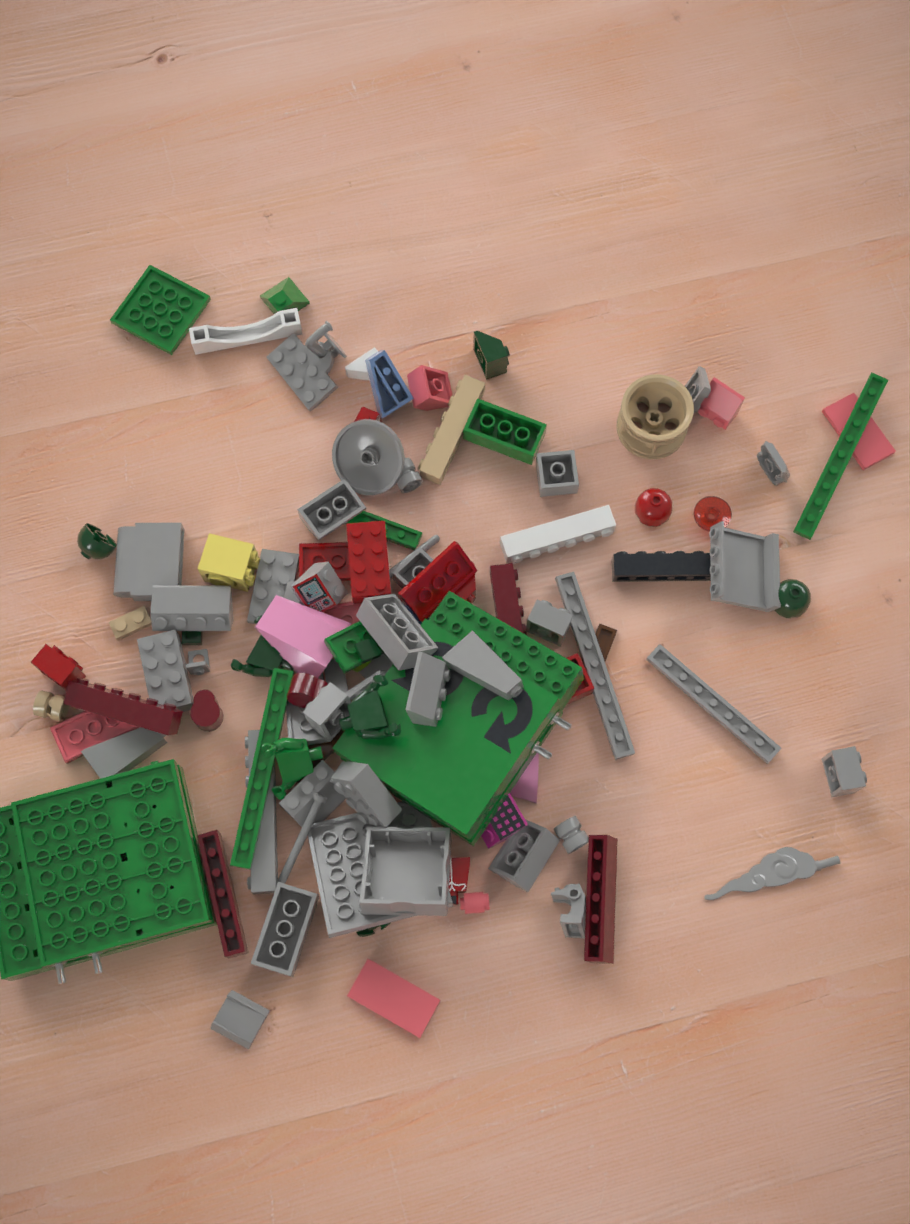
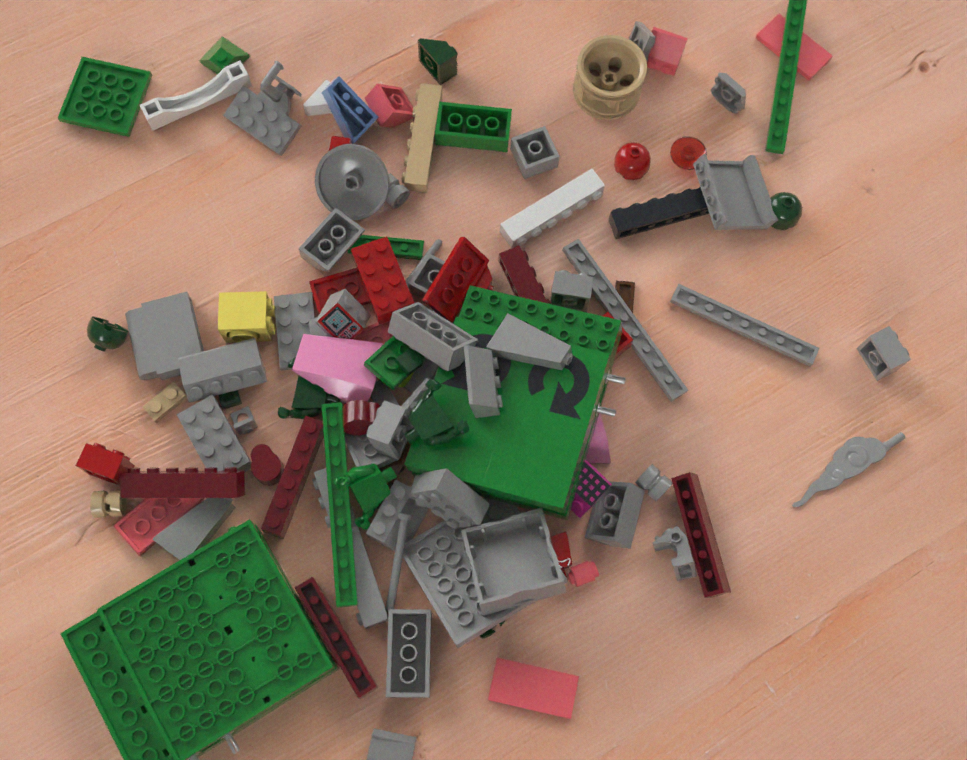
camera: 20 degrees left, 0 degrees up
none -> dark red brick [261,416,324,539]

